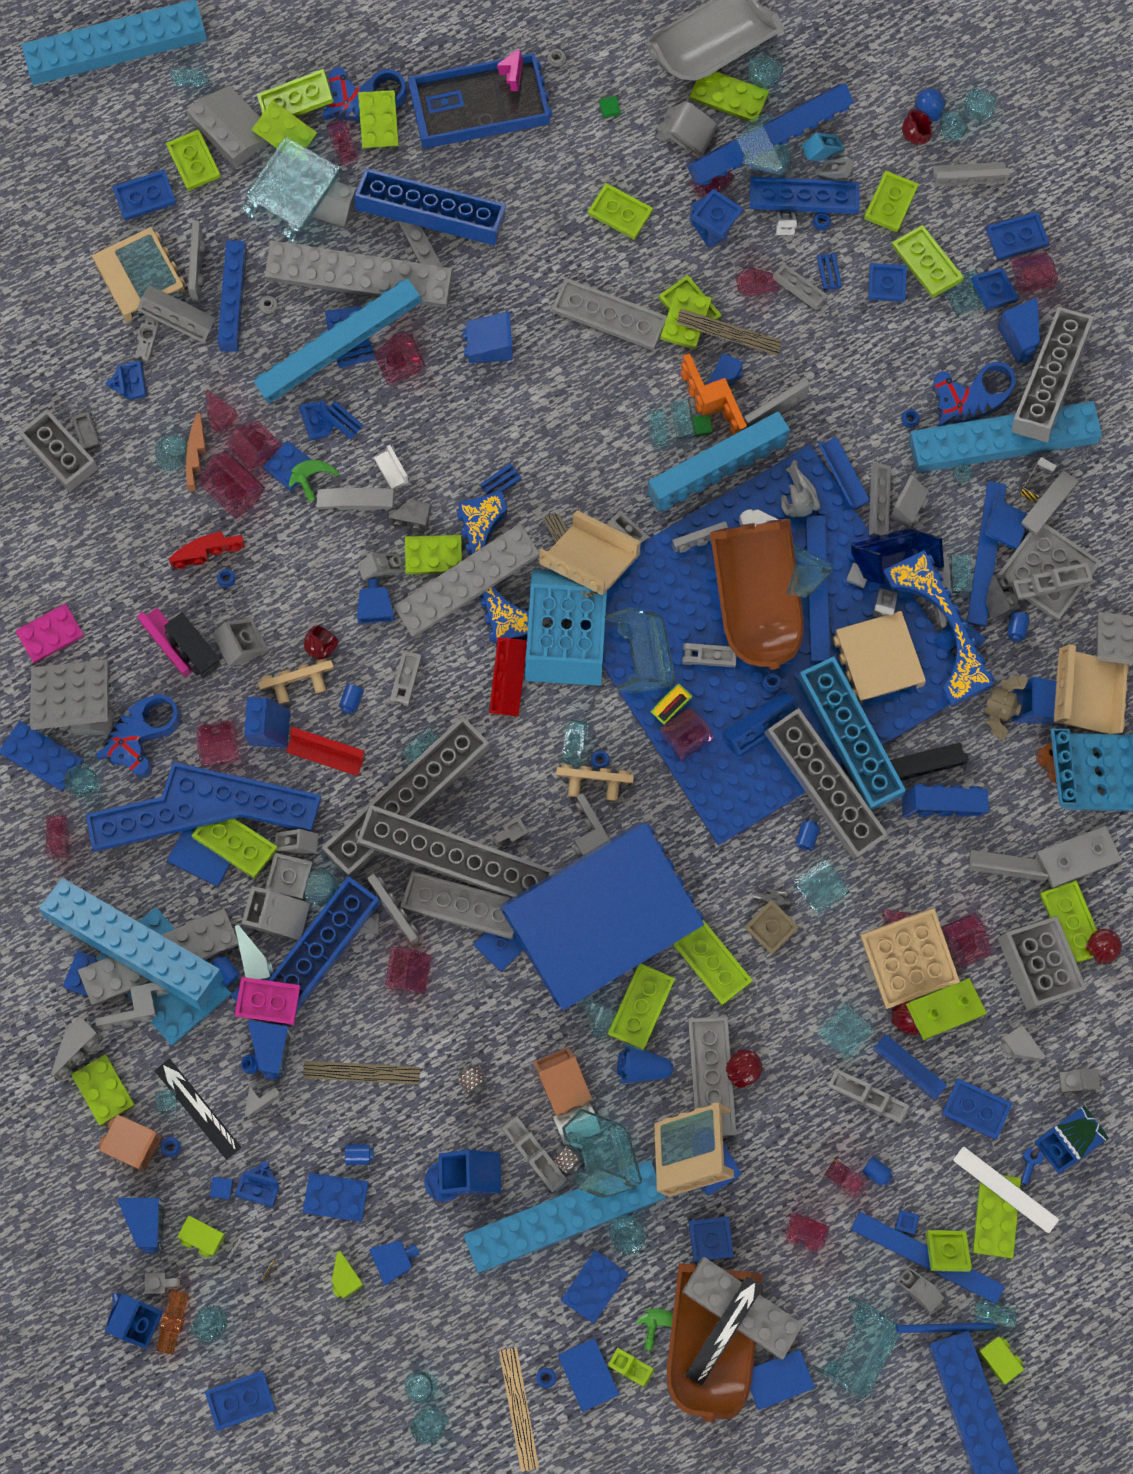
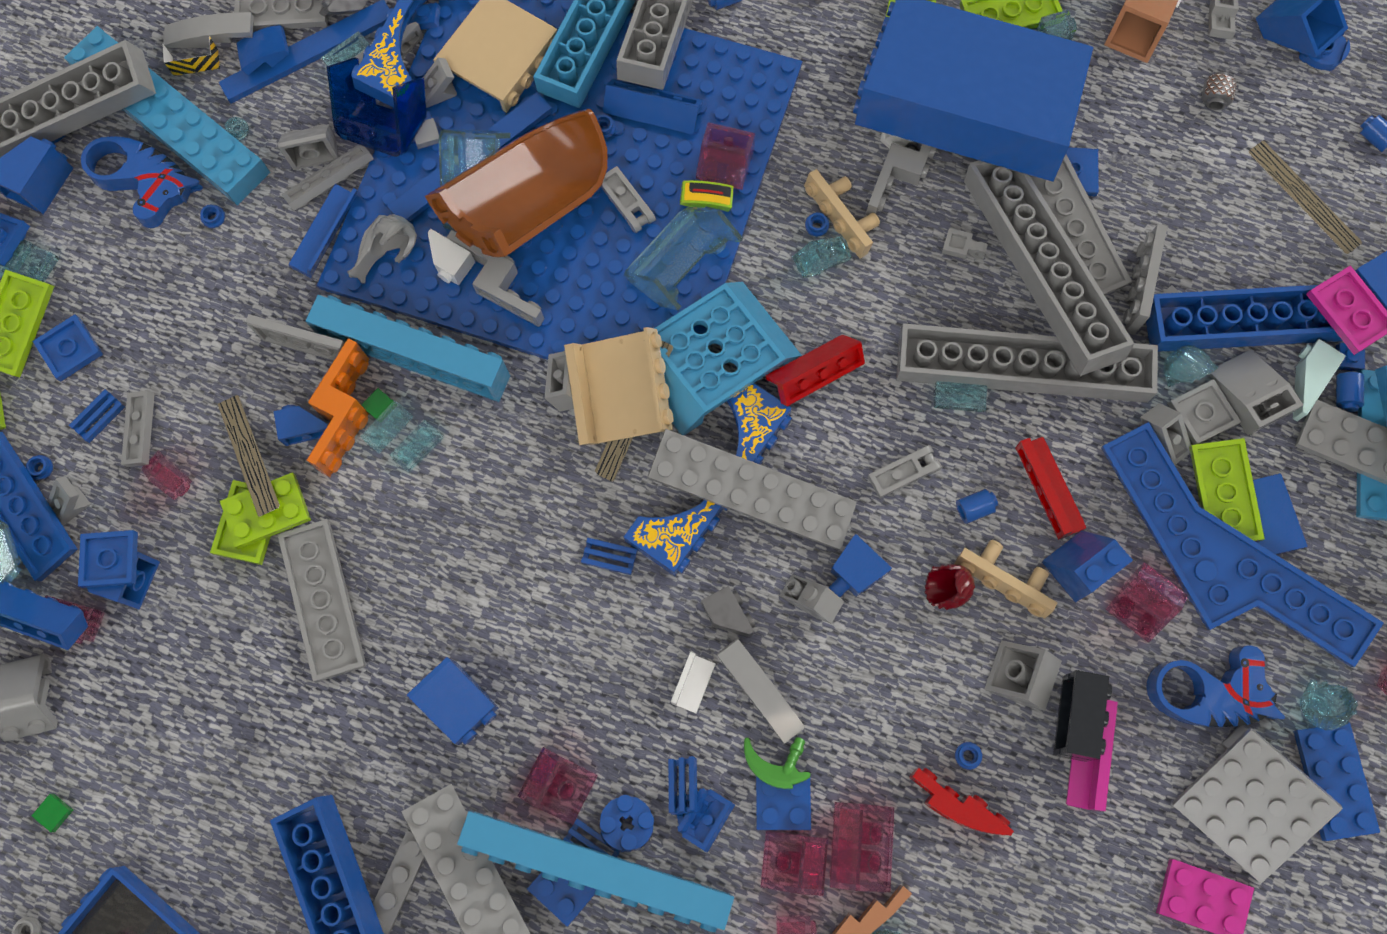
camera: 125 degrees left, 0 degrees up
clear pink slope [385,946,431,994] -> none
lime plate [405,535,462,574] -> none
lime plate [588,183,653,240] -> none
none -> blue plate [599,795,654,852]

